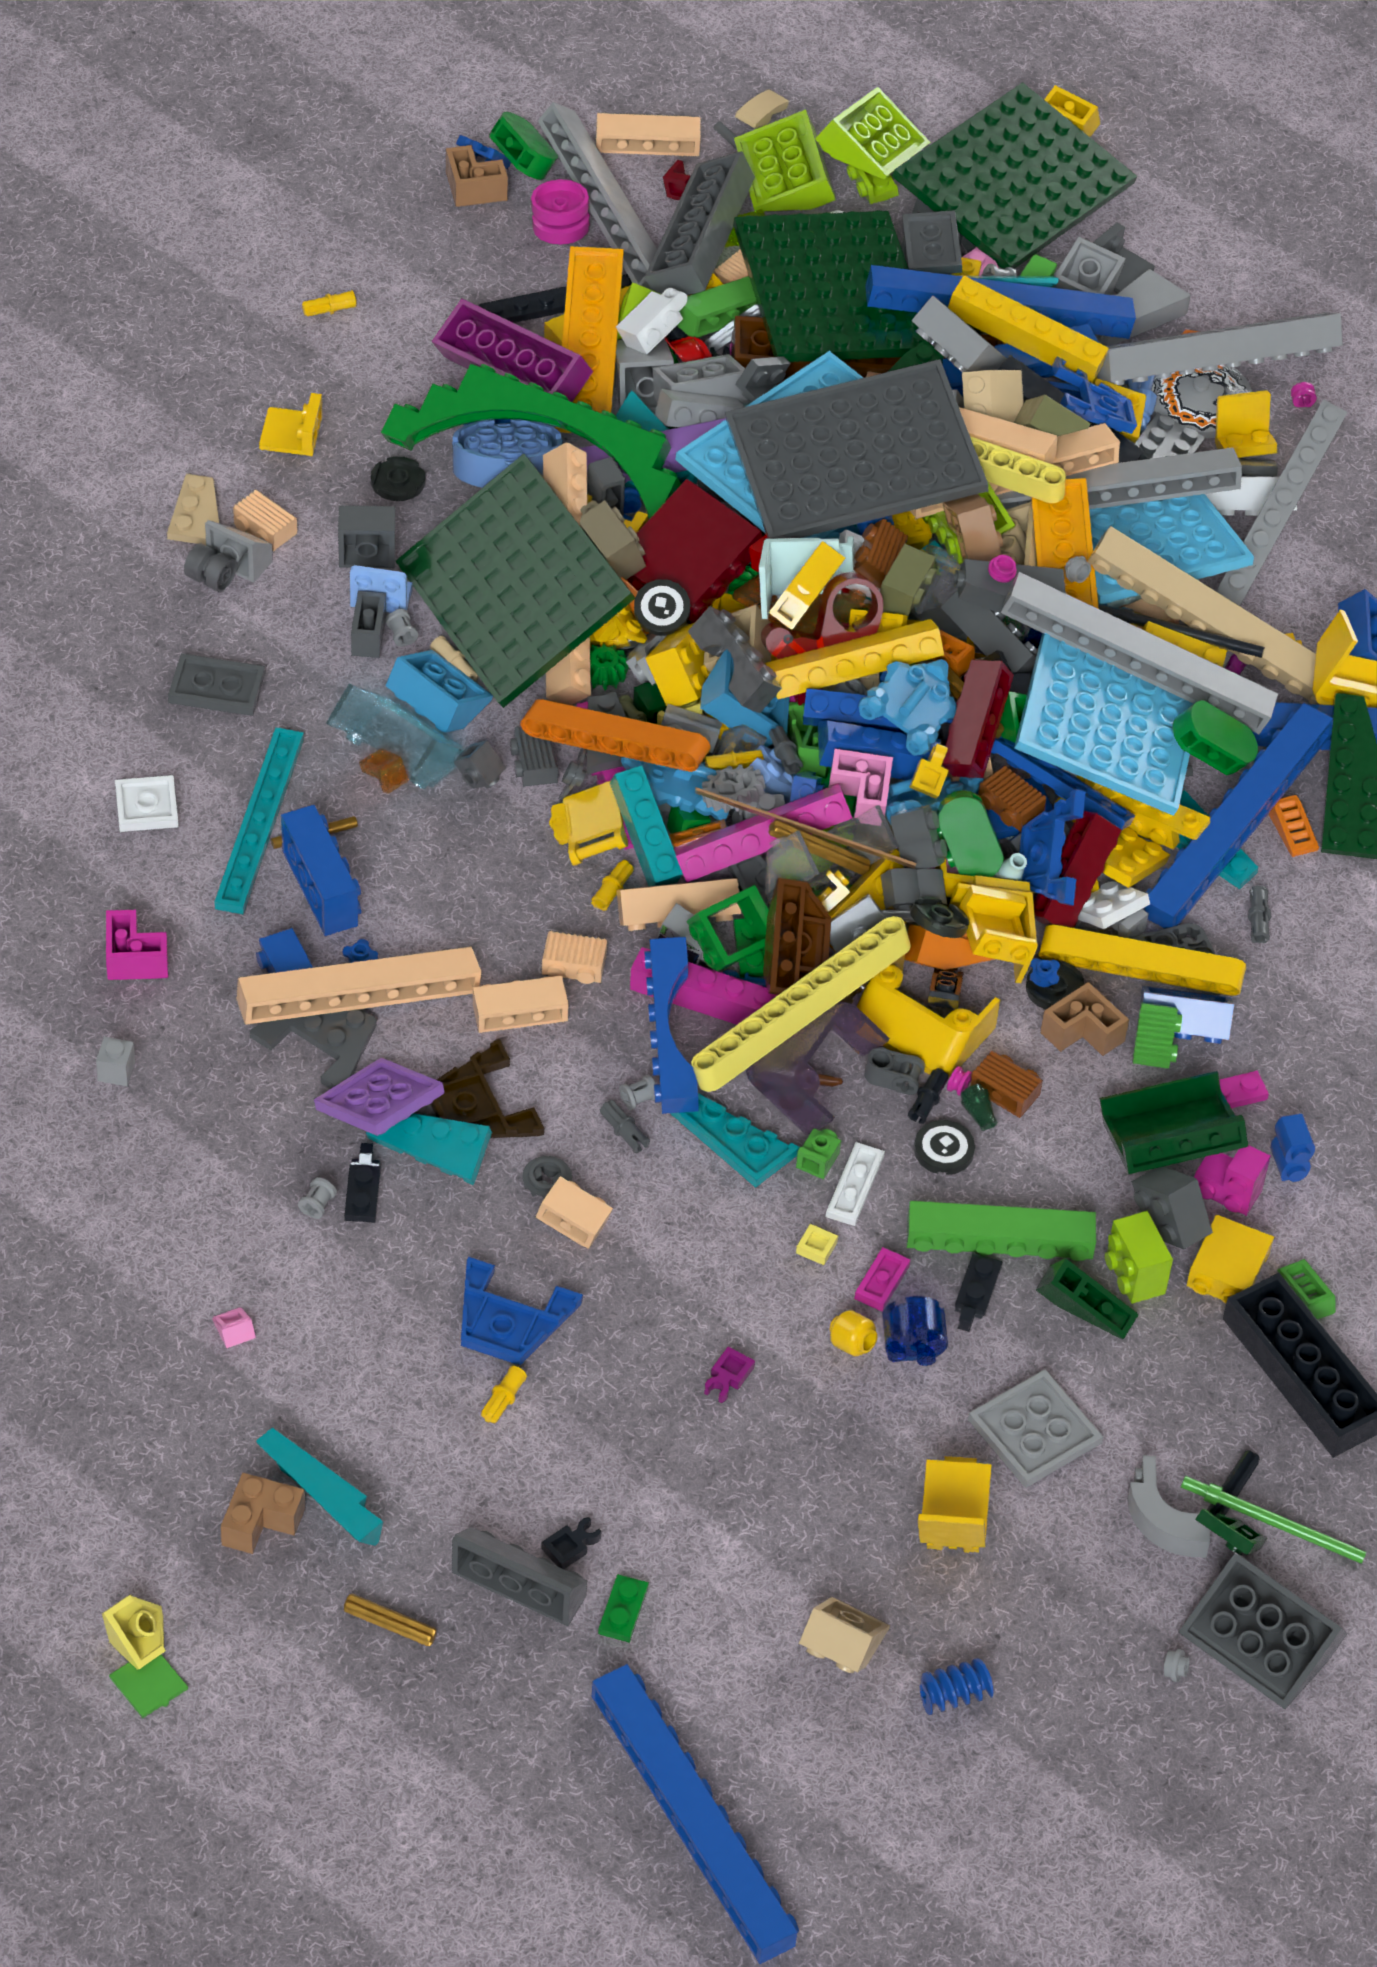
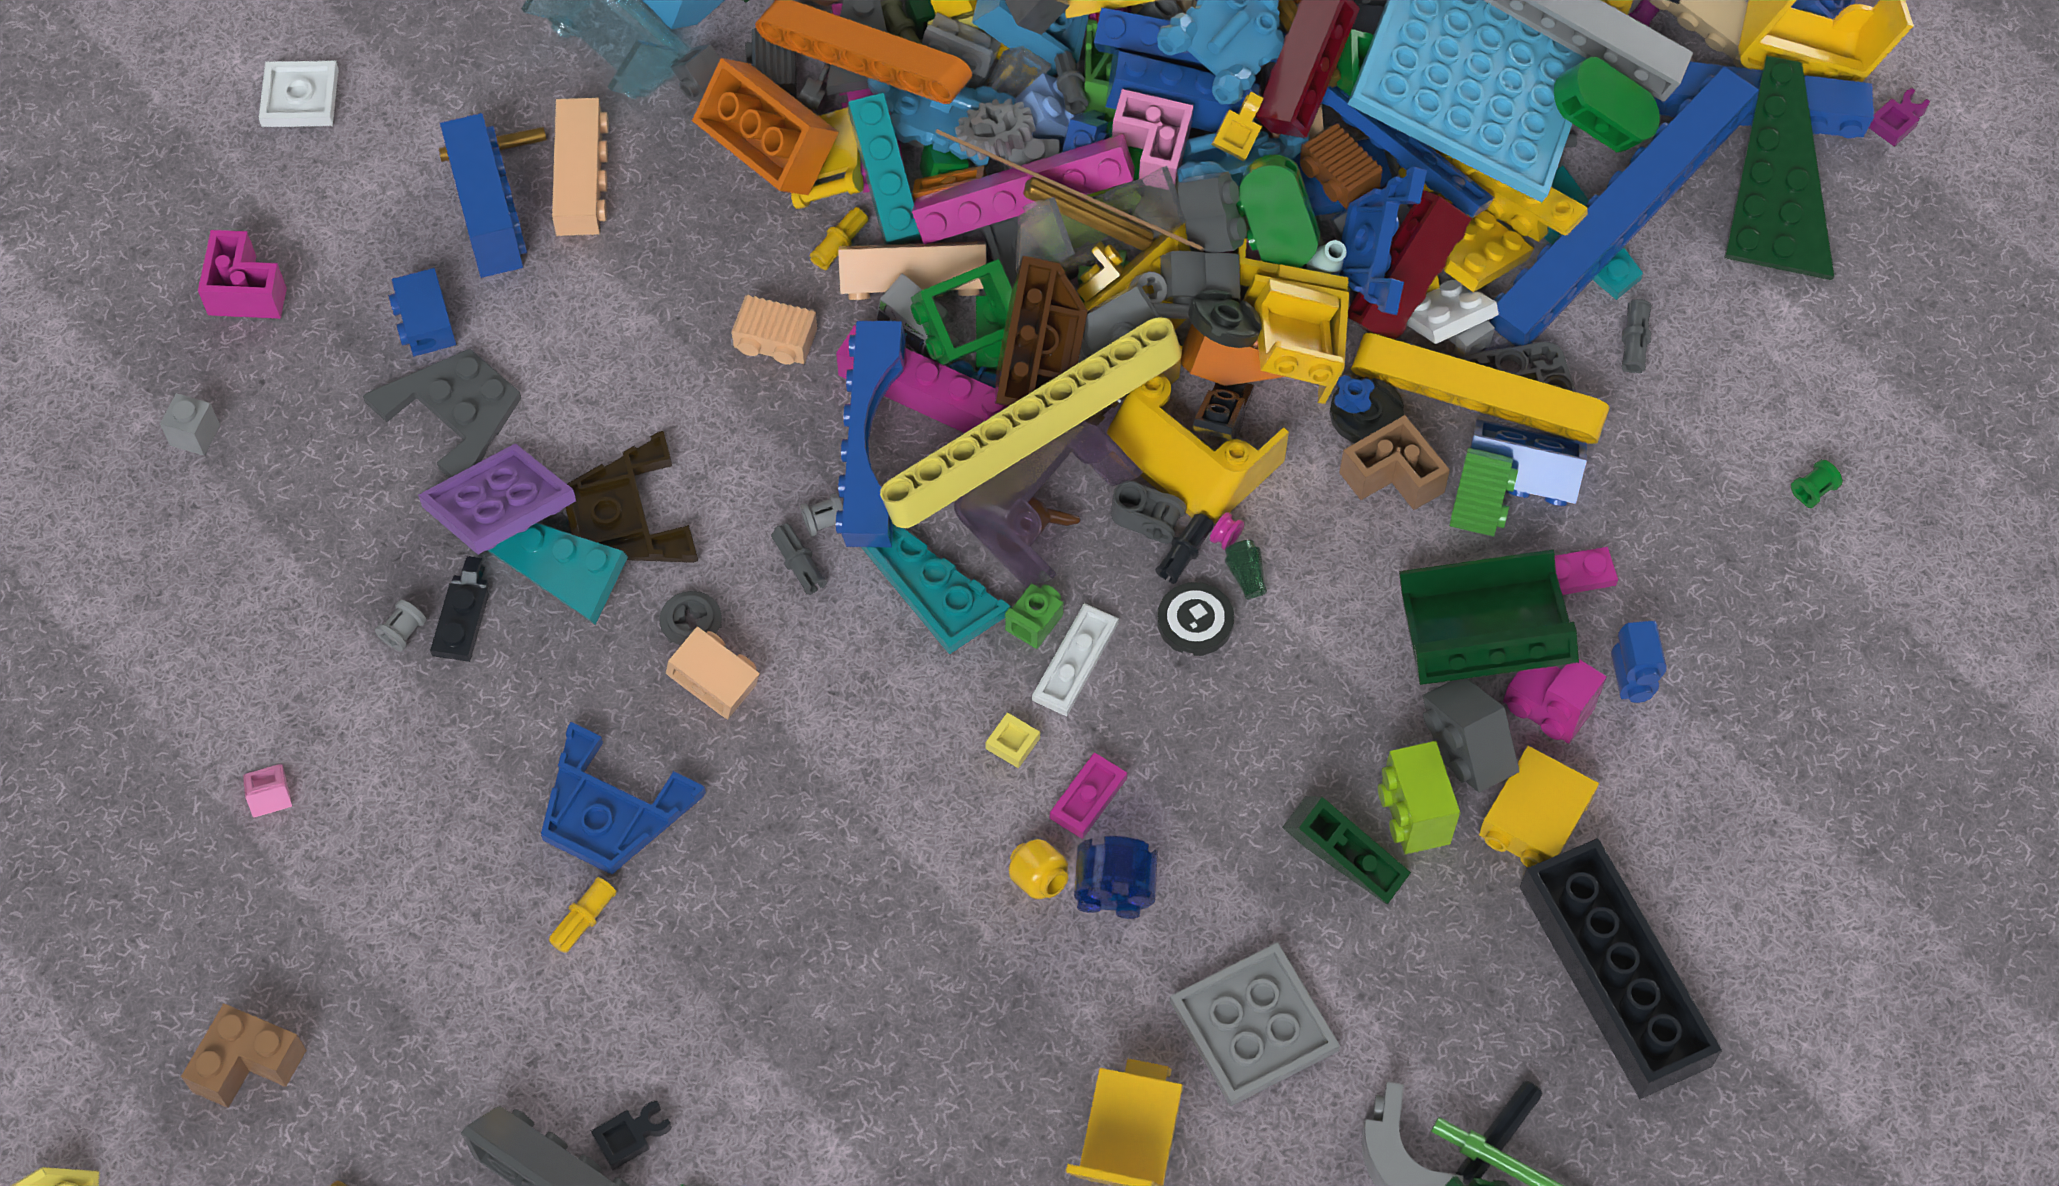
camera: 10 degrees right, 10 degrees up
teal plate [214,727,304,915] -> none
light nougat brick [236,947,481,1025] -> none
teal wedge [256,1427,383,1546] -> none
blue plate [342,939,378,963] -> none
clear orange bracket [359,748,409,794] -> none
light nougat brick [473,976,568,1033] -> none
magenta plate [704,1346,755,1403] -> none
yellow axle [705,750,764,770] -> none
bright green brick [907,1201,1096,1261] -> none
black hinge [955,1253,1003,1332] -> none
dark orange brick [970,1051,1043,1118] -> none
orange slope [1269,795,1319,857] -> none
bright green slope [1277,1259,1336,1319] -> none
none -> light nougat brick [552,98,609,236]
none -> orange brick [692,58,839,196]
none -> light grey bush [1129,272,1167,303]

